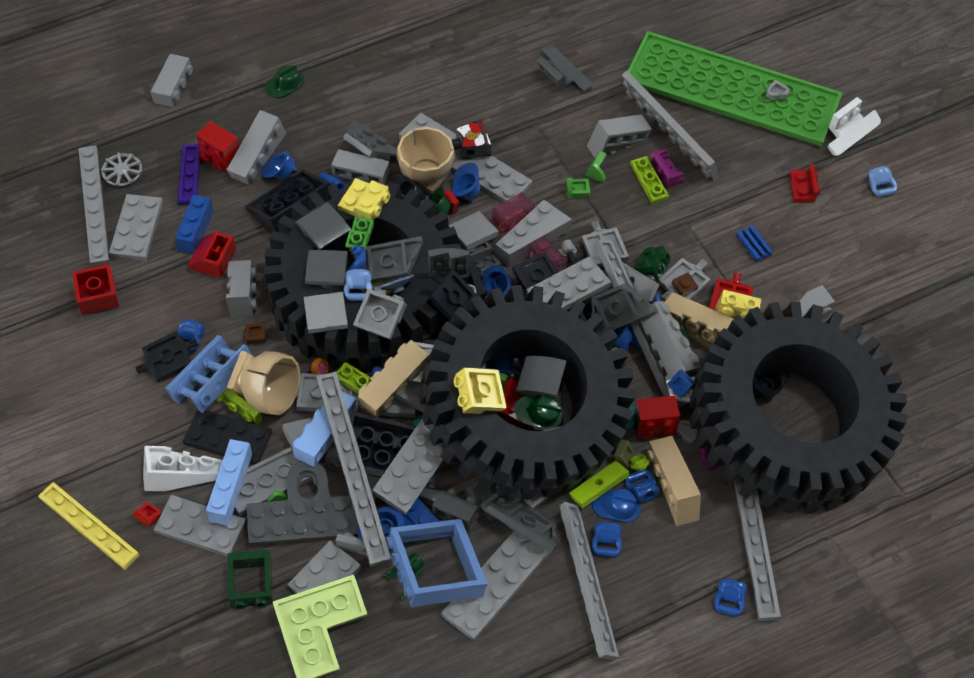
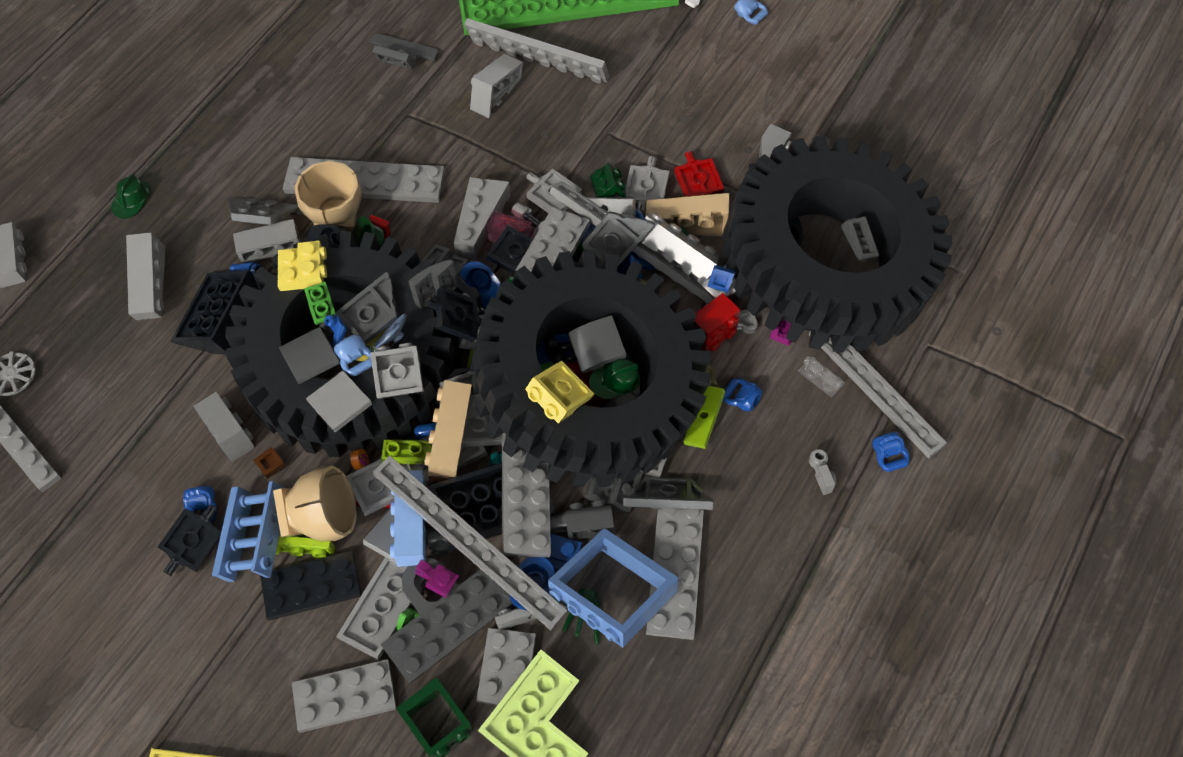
camera: 30 degrees left, 5 degrees up
red brick [72,264,120,315] -> none
light grey plate [109,194,163,261] -> none
red tile [133,502,163,527] -> none
white wedge [143,446,223,491] -> none
blue brick [175,195,213,254] -> none
dark purple tile [178,144,201,205] -> none
red slope [187,232,236,278] -> none
red brick [196,121,239,174] -> none
light blue brick [206,439,252,526] -> none
blue piece [262,151,297,180] -> none
dark grey slope [296,202,351,250] -> none
light grey tile [449,211,499,250] -> none
torso [451,119,491,158] -> none
blue piece [452,163,481,202] -> none
clear pink brick [492,192,535,234] -> none
light grey plate [559,502,619,660] -> none
bright green tile [566,177,590,199] -> none
bright green tile [584,151,607,182] -> none
blue piece [591,522,622,557] -> none
blue piece [592,489,641,522] -> none
lime plate [629,454,650,471] -> none
lime tile [630,156,669,205] -> none
tan wedge [647,436,701,526] -> none
magenta hinge [650,149,685,189] -> none
reddish brown plate [671,272,699,297] -> none
light yellow plate [715,290,761,319] -> none
blue tile [736,225,773,262] -> none
red bracket [789,164,820,203] -> none
none -> magenta plate [415,560,459,598]
none -> clear hinge [798,356,845,398]
none -> light grey plate [809,449,836,495]
none -> dark grey slope [841,216,879,261]

